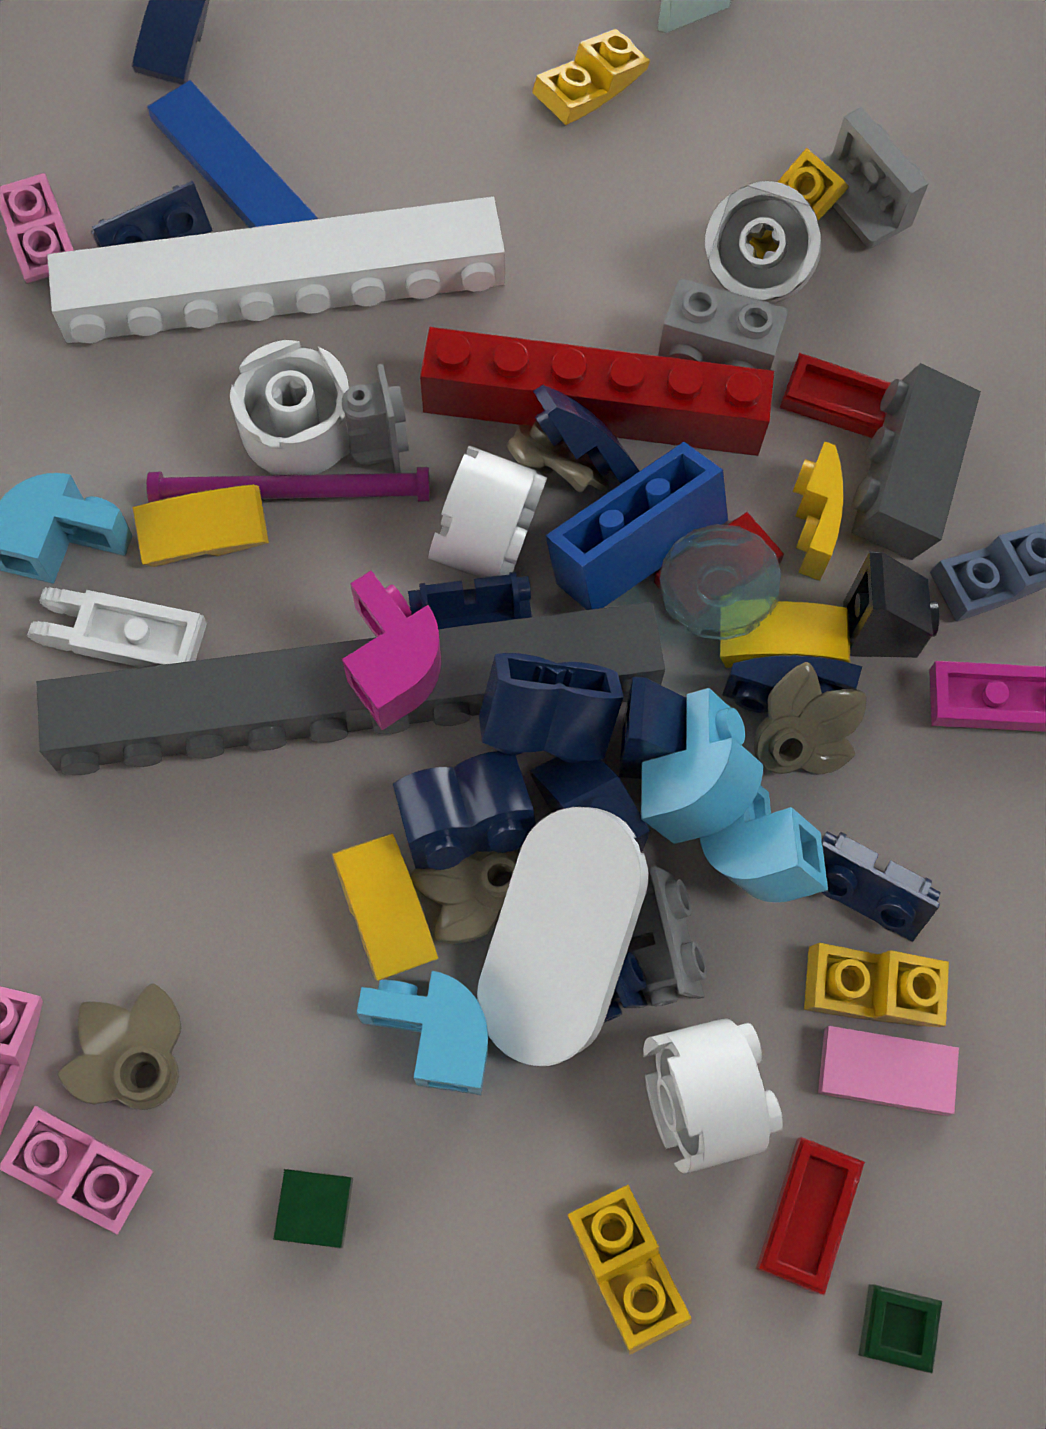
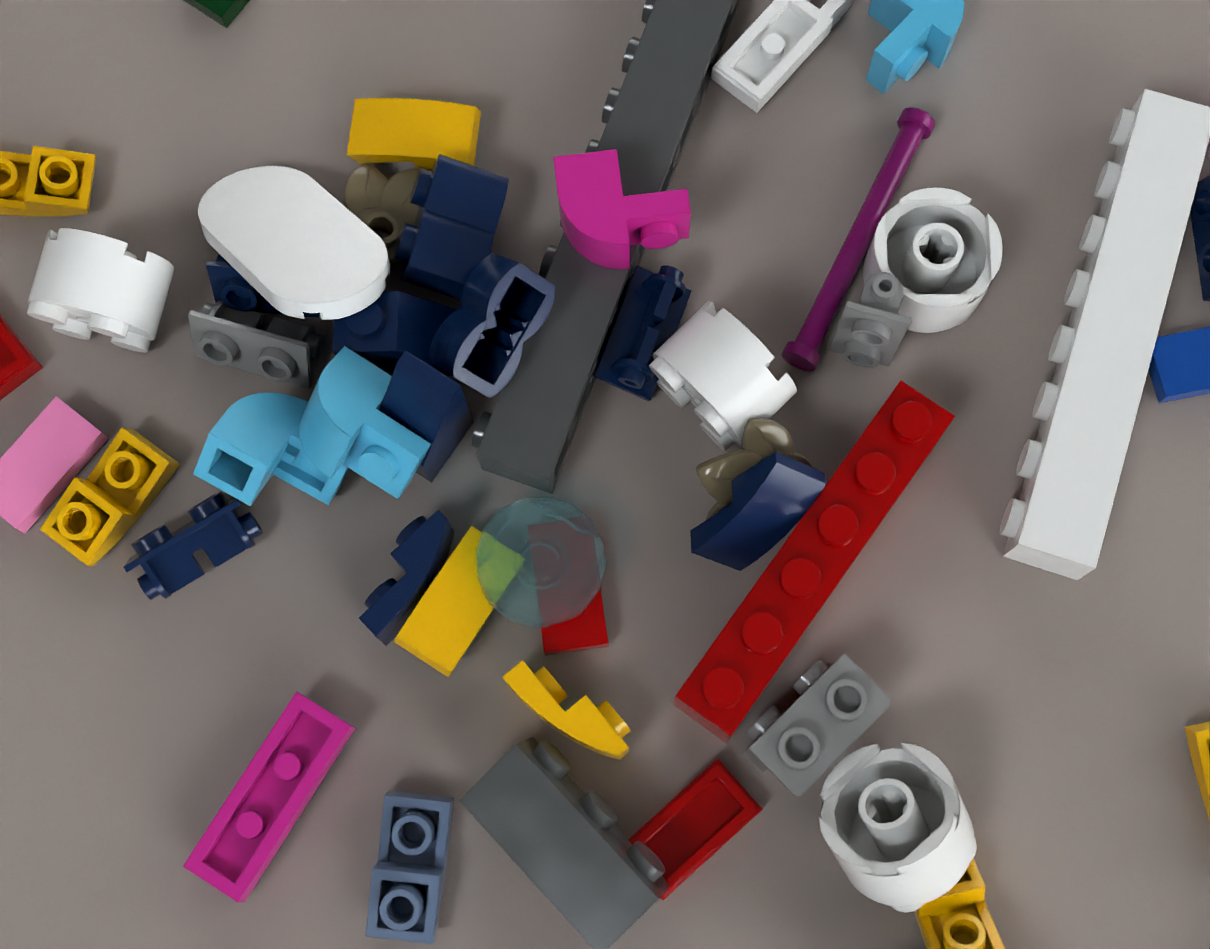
camera: 125 degrees right, 5 degrees up
yellow slope [132,484,269,567] -> none
medium azure brick [357,971,488,1095] -> none
blue brick [545,442,728,610] -> none
dark tan plate [754,662,867,774] -> none
black slope [843,551,940,658] -> none

